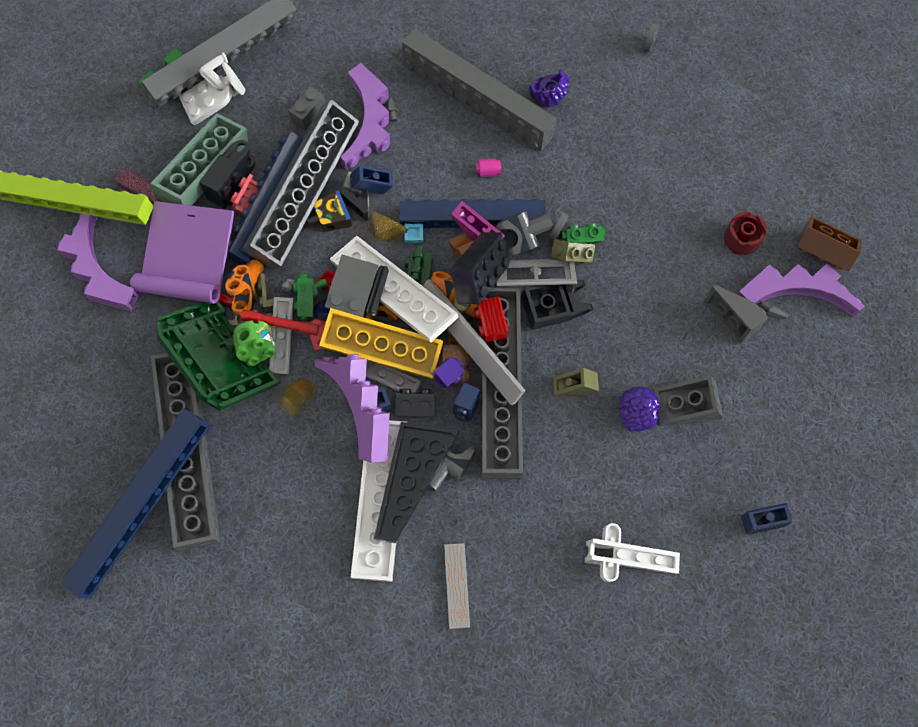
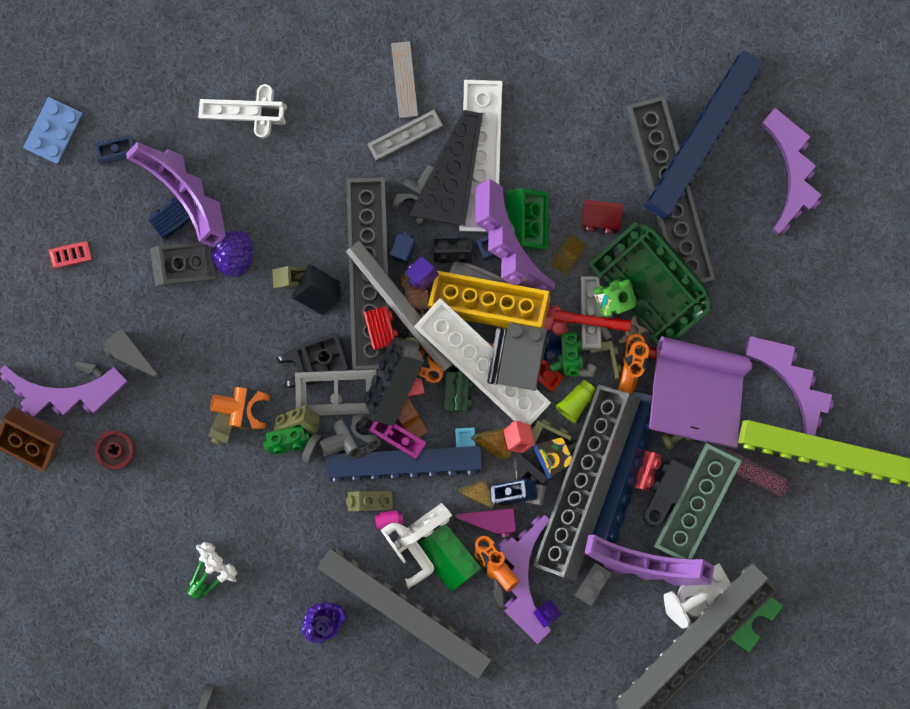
camera: 175 degrees right, 15 degrees up
none -> medium blue plate [23,97,83,164]
none -> coral slope [49,241,92,269]
none -> medium lavender arch [126,142,226,247]
none -> dark blue brick [149,198,191,240]
none -> white plant [187,542,237,600]
none -> olive bracket [208,412,233,445]
none -> orange connector [210,387,270,429]
none -> black slope [291,264,340,315]
none -> olive bracket [346,491,393,512]
none -> light grey tile [367,109,443,161]
none -> white plate [381,503,452,589]
none -> green slope [419,524,481,592]
none -> magenta slope [456,508,516,537]
none -> clear yellow slope [458,479,494,509]
none -> orange connector [474,536,520,592]
none -> coral brick [504,421,535,453]
none -> green slope [506,188,549,250]
none -> olive bracket [531,419,572,443]
none -> dark purple bracket [533,599,561,628]
none -> lime plant [555,380,596,423]
none -> dark red slope [581,199,623,235]
none -> medium lavender arch [585,535,714,586]
none -> medium lavender arch [761,108,821,236]

